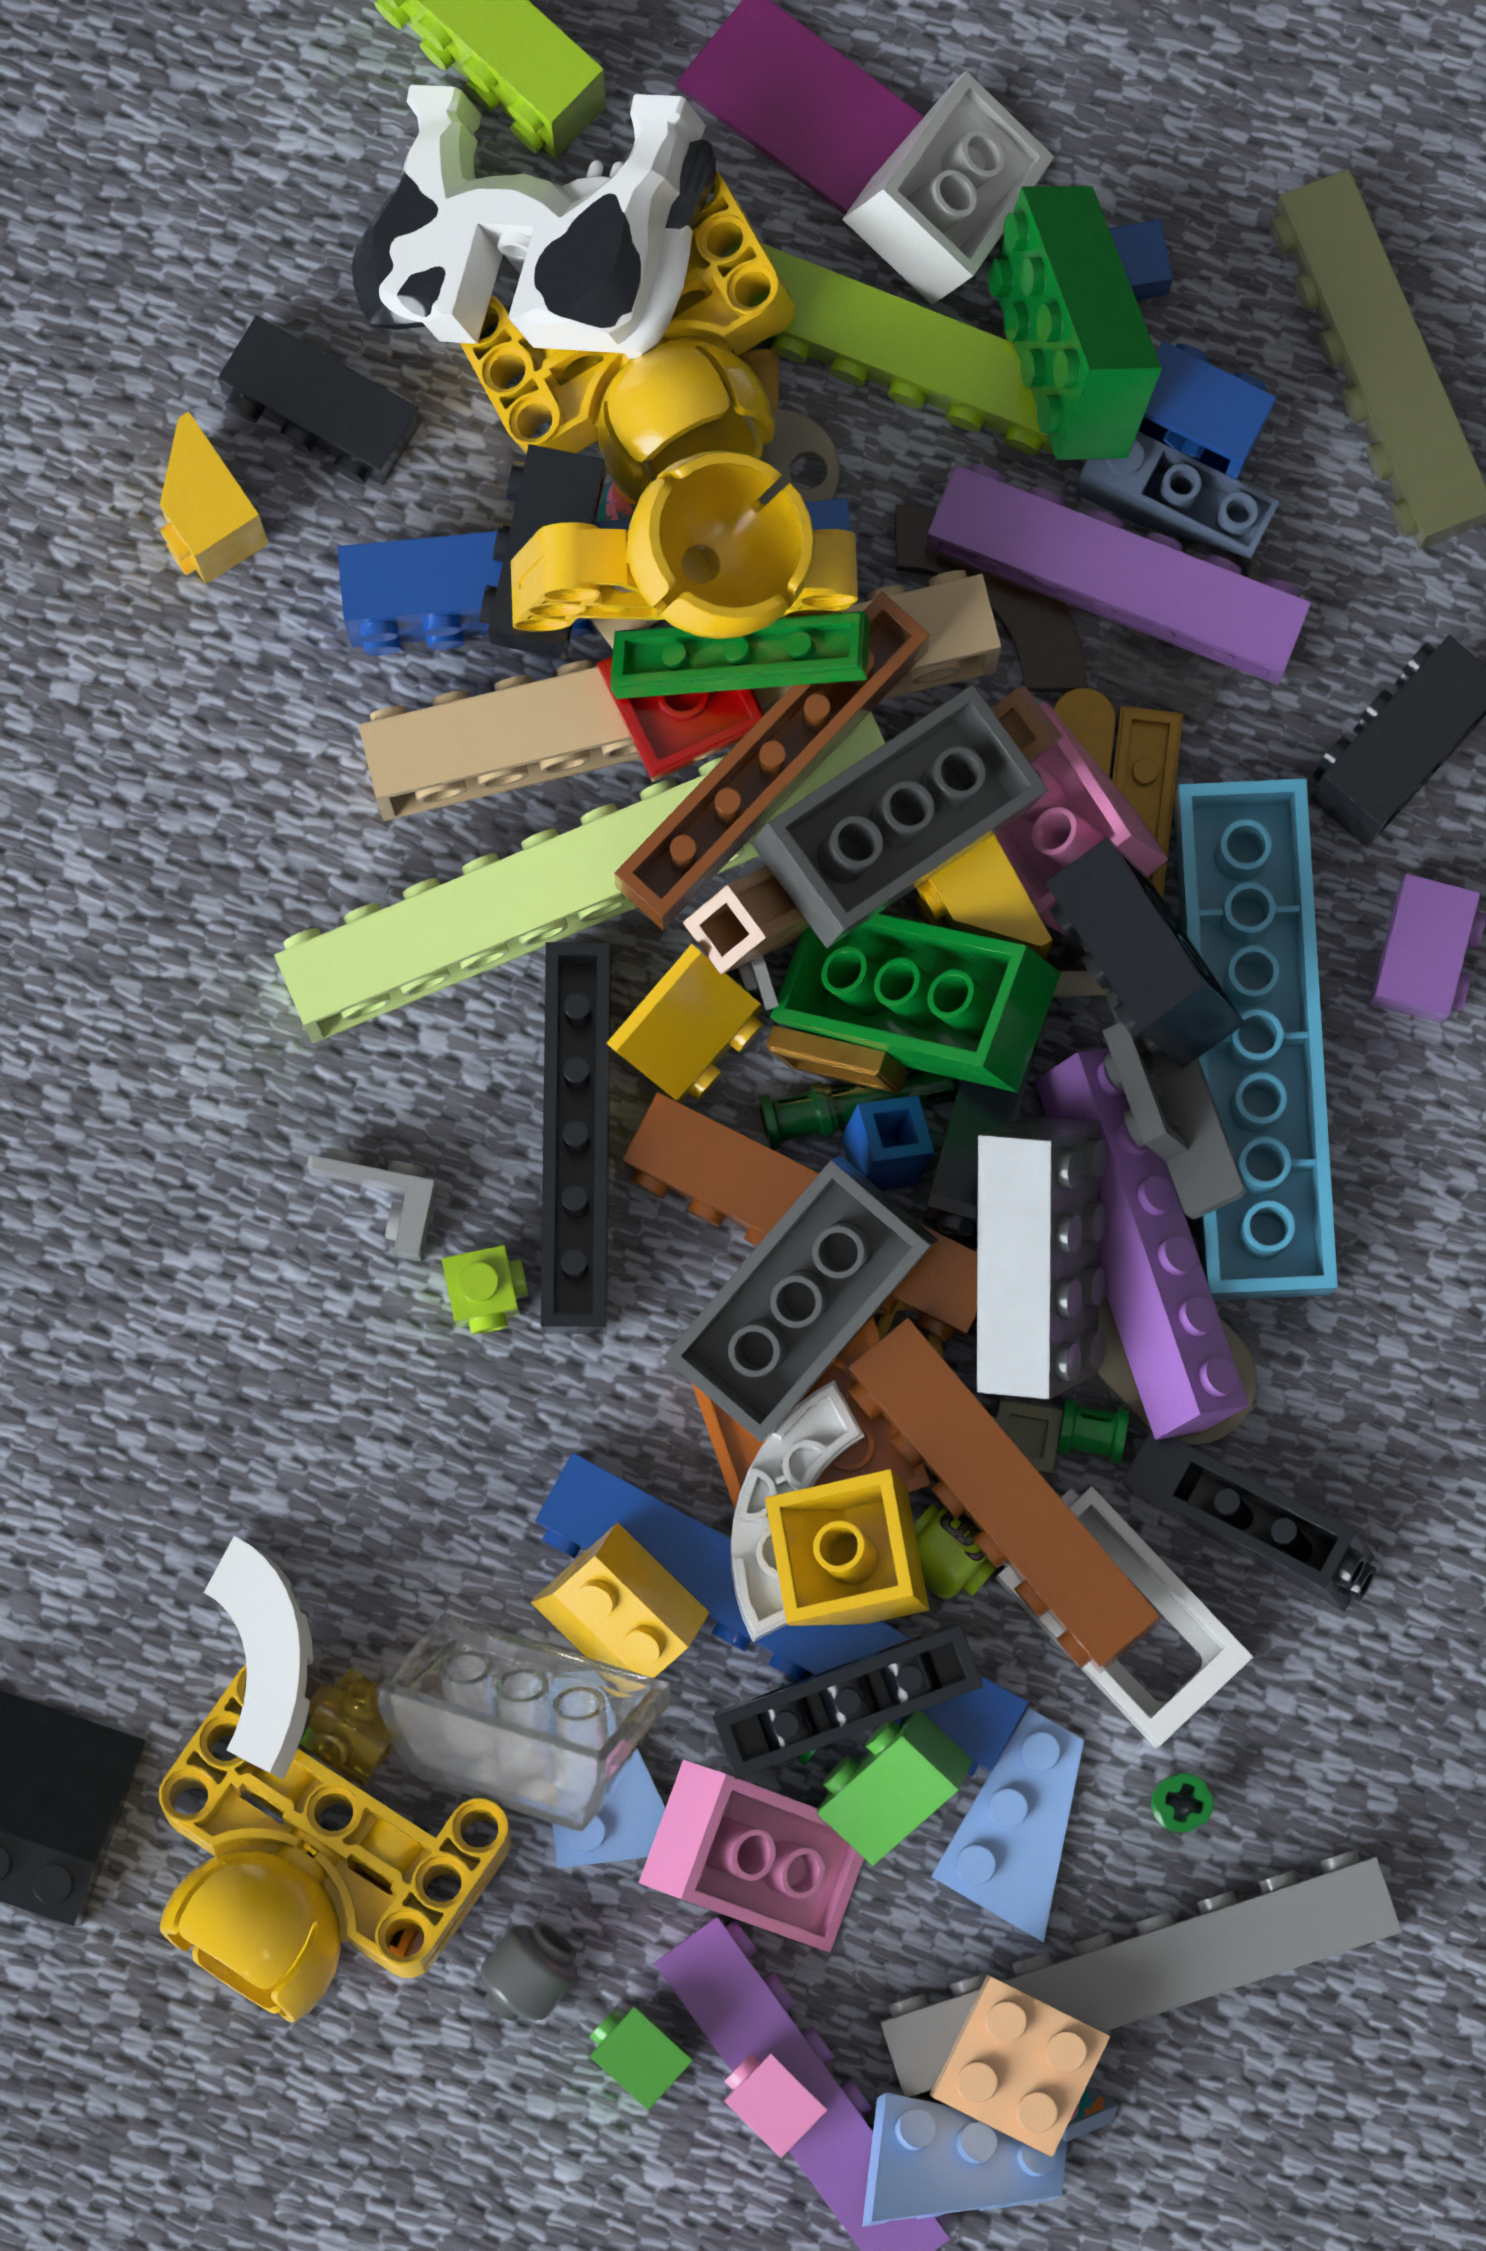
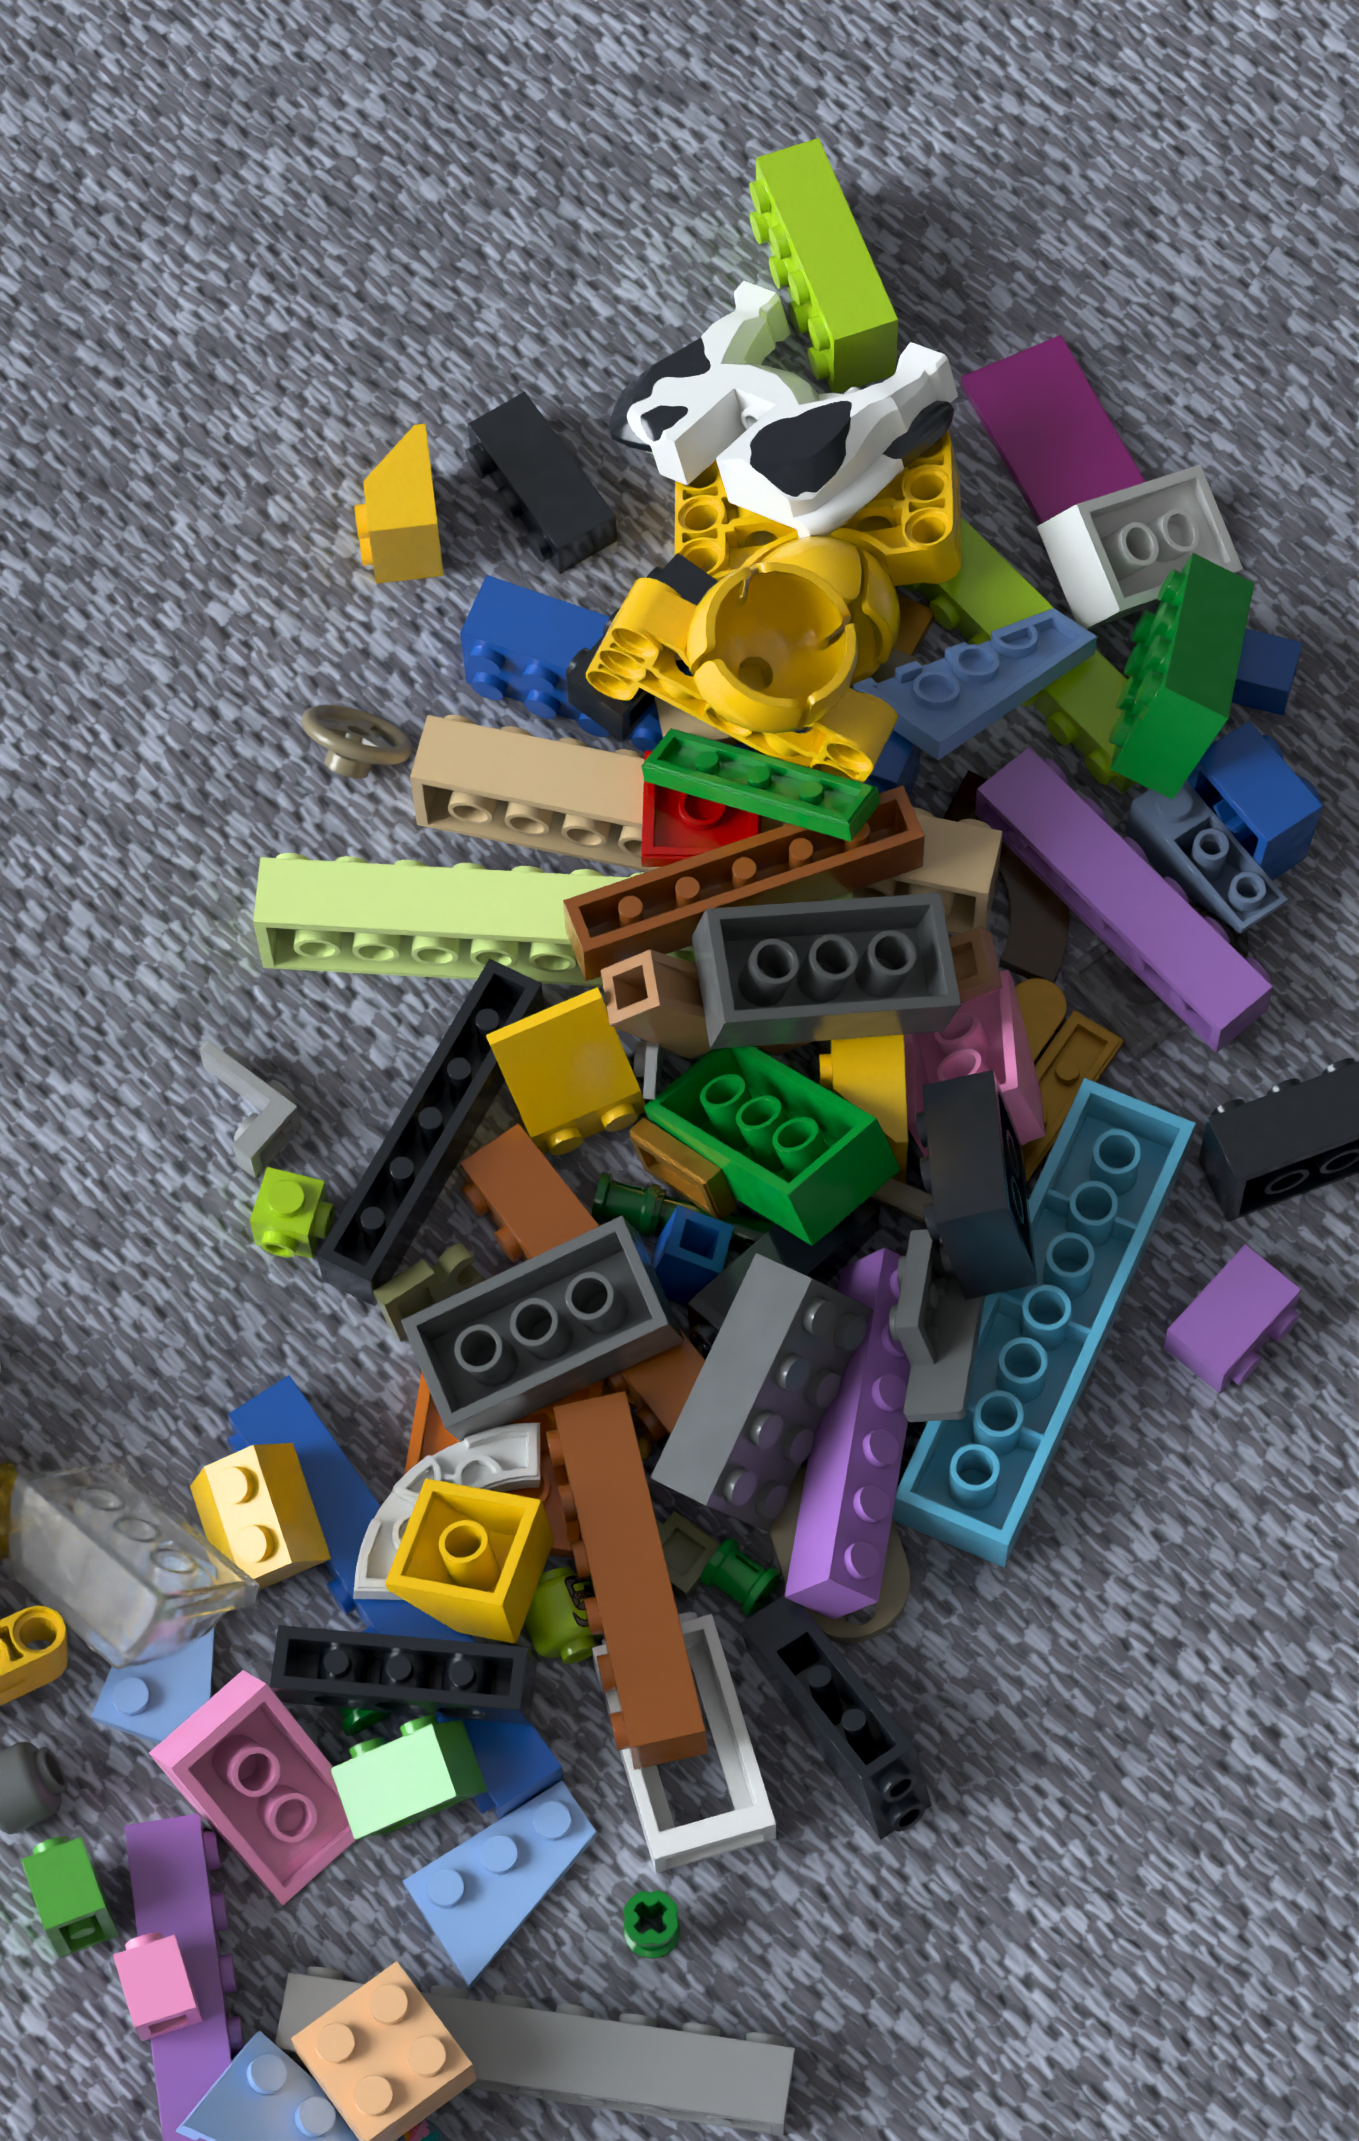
camera: 30 degrees right, 15 degrees down
none -> dark tan piece [301,705,413,779]
none -> olive plate [373,1243,483,1342]
none -> medium blue wing [853,608,1097,760]

